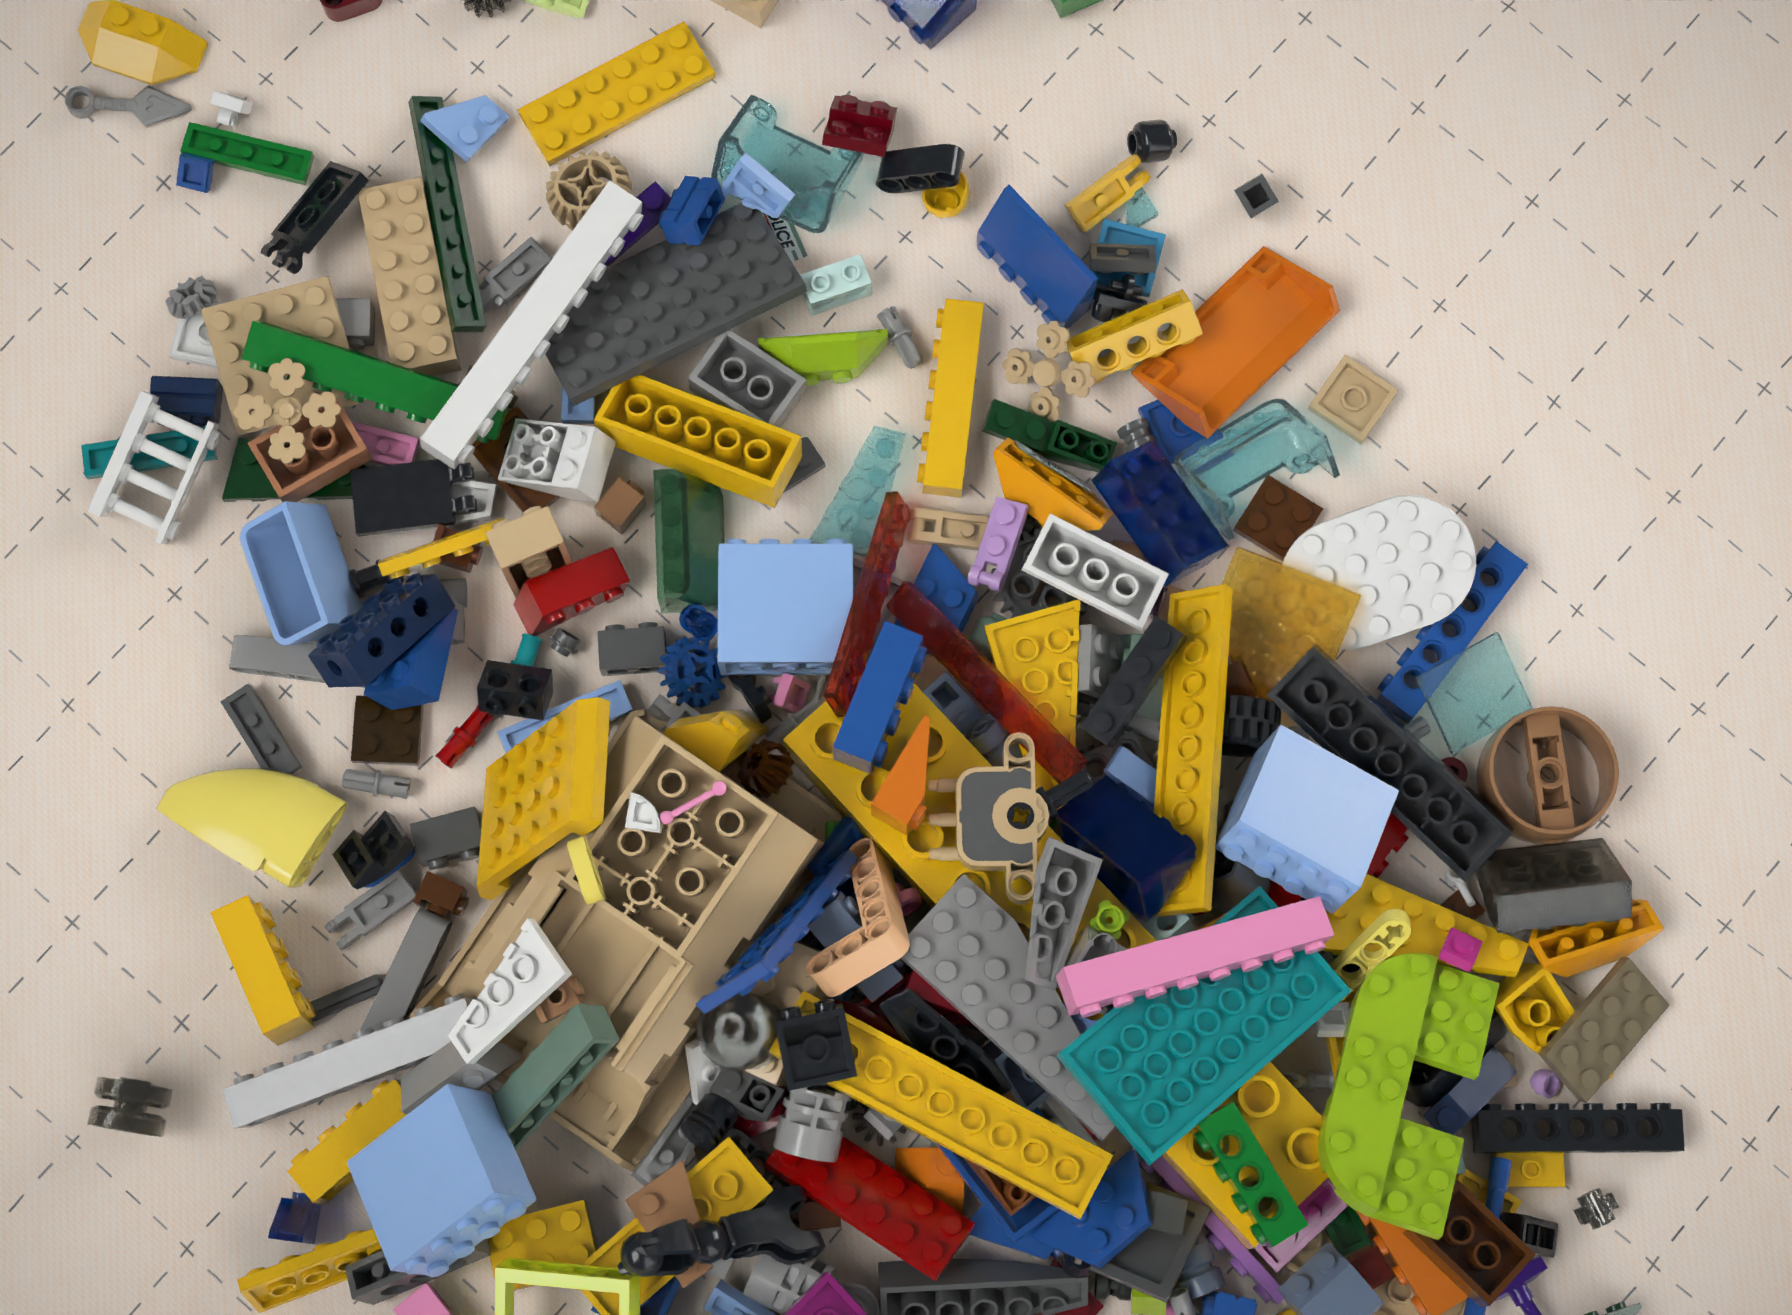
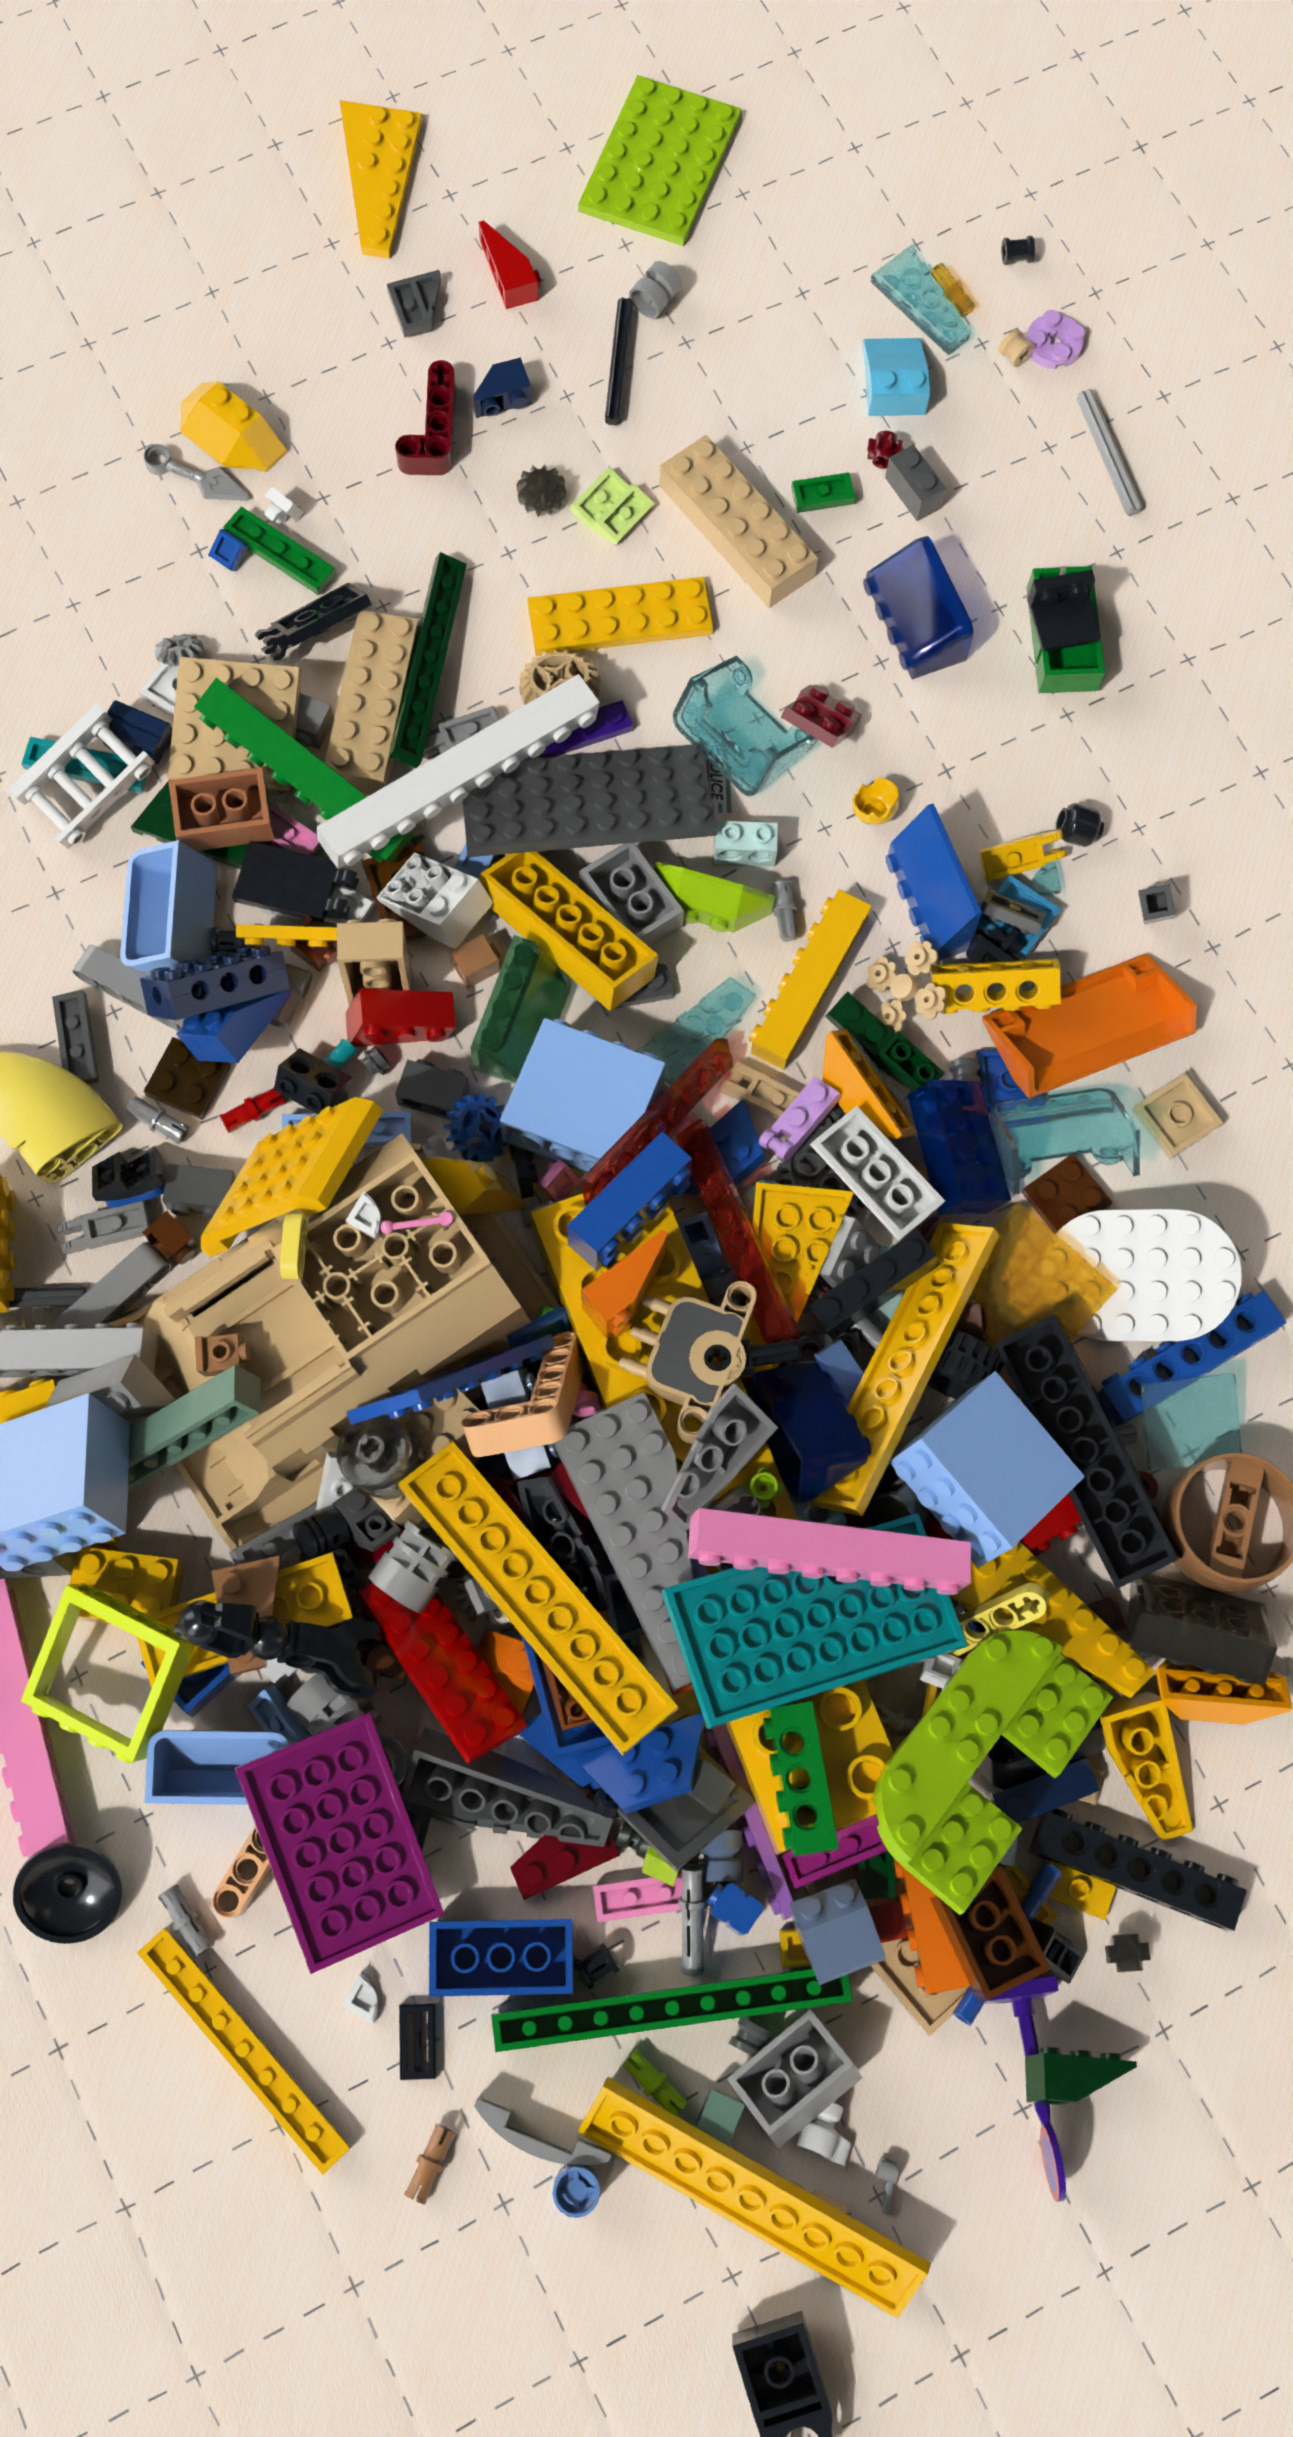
camera: 20 degrees right, 5 degrees down
tan plant [233,358,341,464] -> none
light blue wing [420,95,510,163] -> none
white wing [448,918,572,1064] -> none
blue brick [659,176,725,246] -> none
clear blue bush [679,604,718,642] -> none
light blue wing [721,153,796,218] -> none
reddish brown gear [737,739,794,799] -> none
black plate [773,999,857,1091] -> none
black beam [876,144,965,193] -> none
dark pink plate [1438,927,1483,973] -> none
white hand [1445,869,1476,907] -> none
lavender hinge [1530,1069,1560,1098] -> none
dark tan plate [1538,957,1670,1103] -> none

